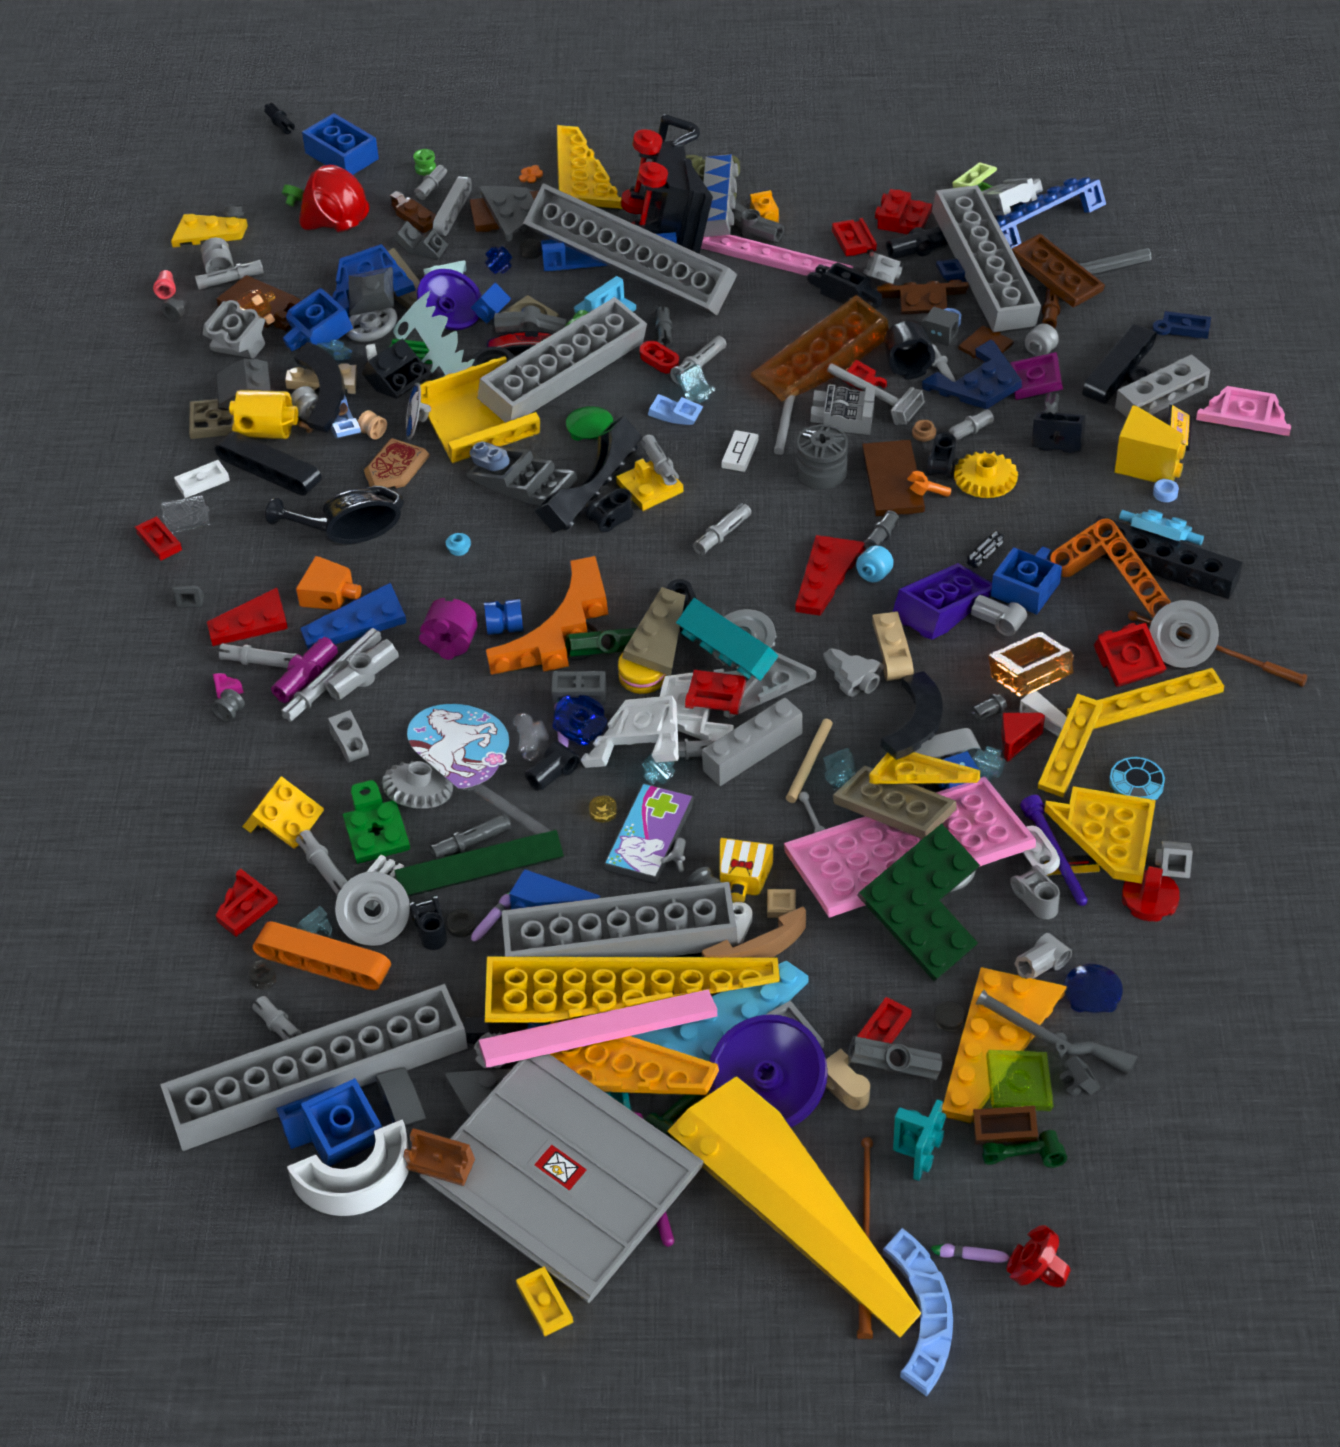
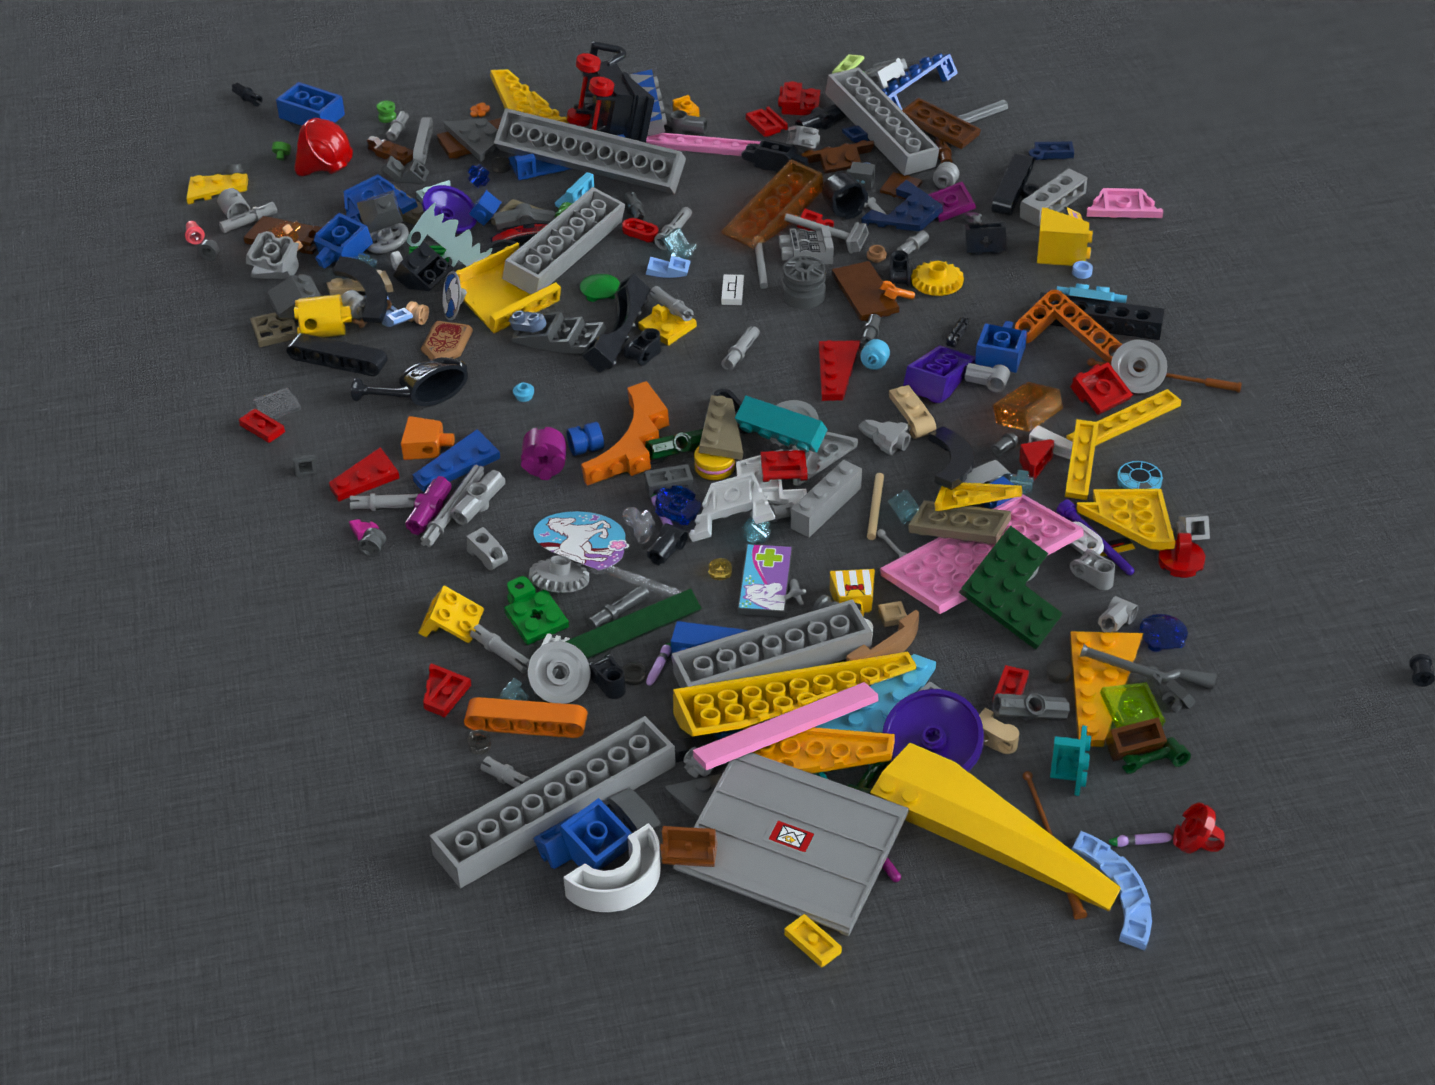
camera: 15 degrees left, 5 degrees down
white plate [174,460,230,498] -> none

